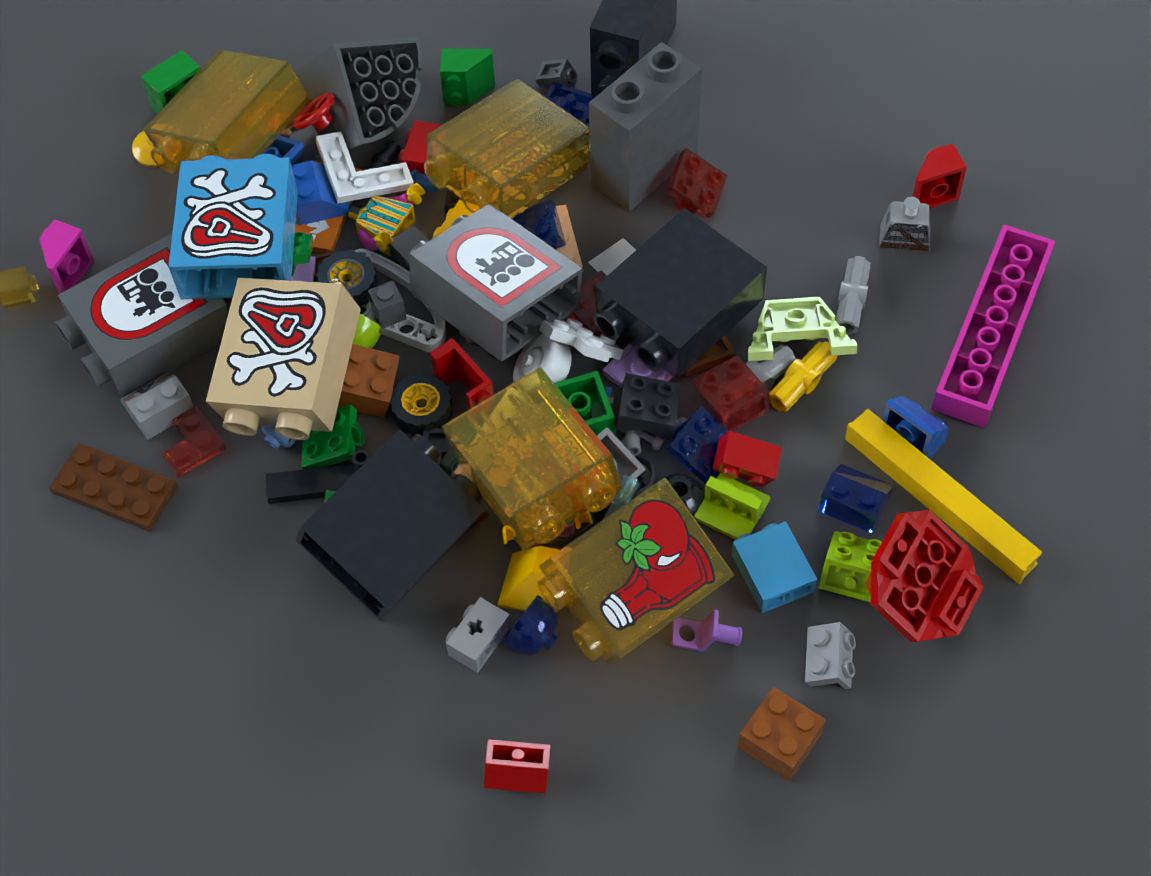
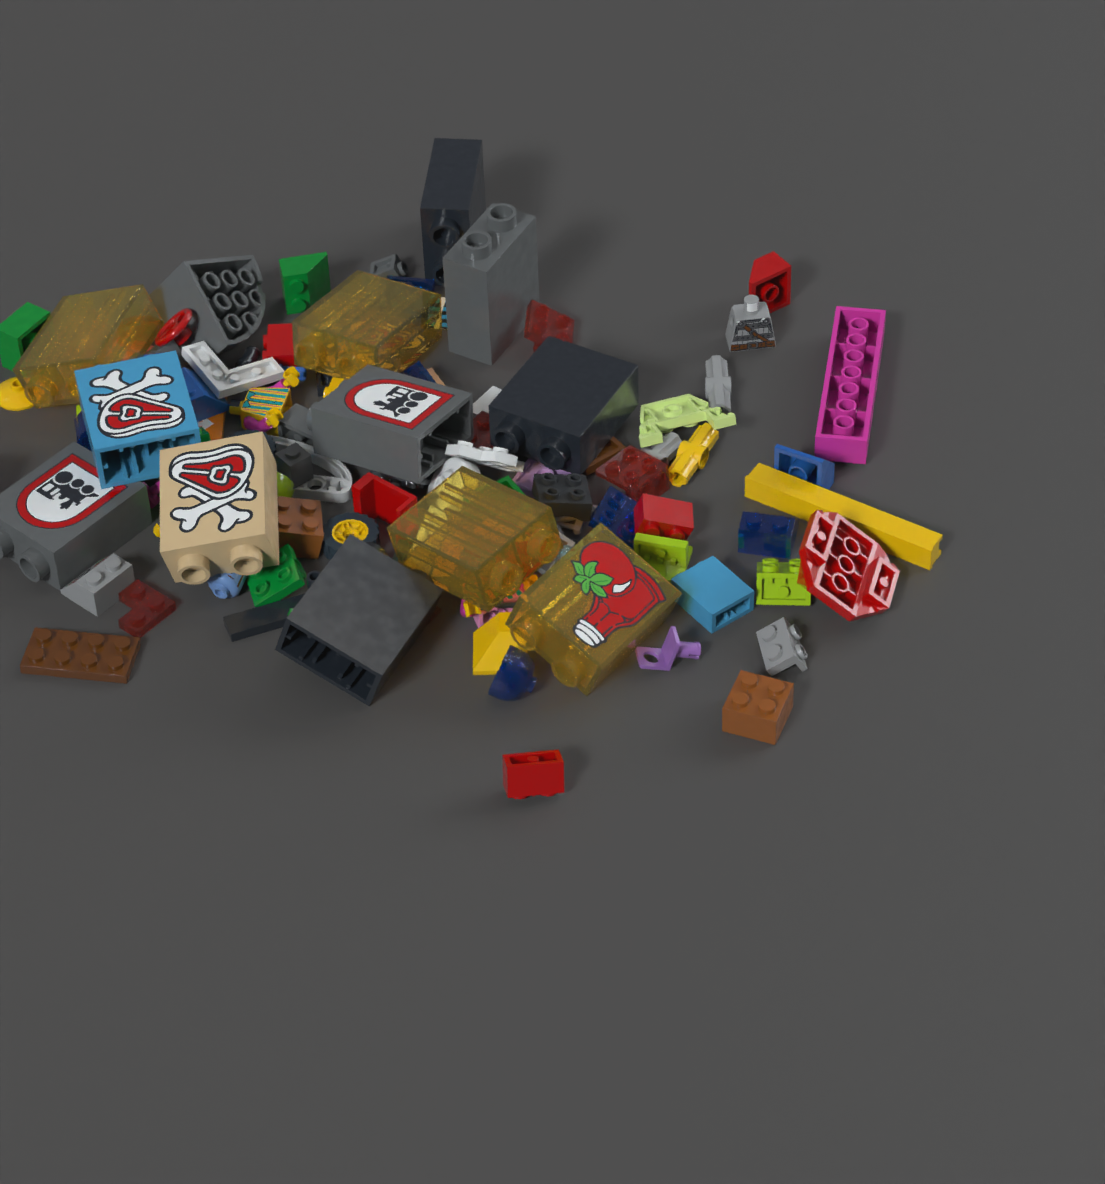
camera: 15 degrees left, 15 degrees down
light grey brick [446,597,511,673] -> none

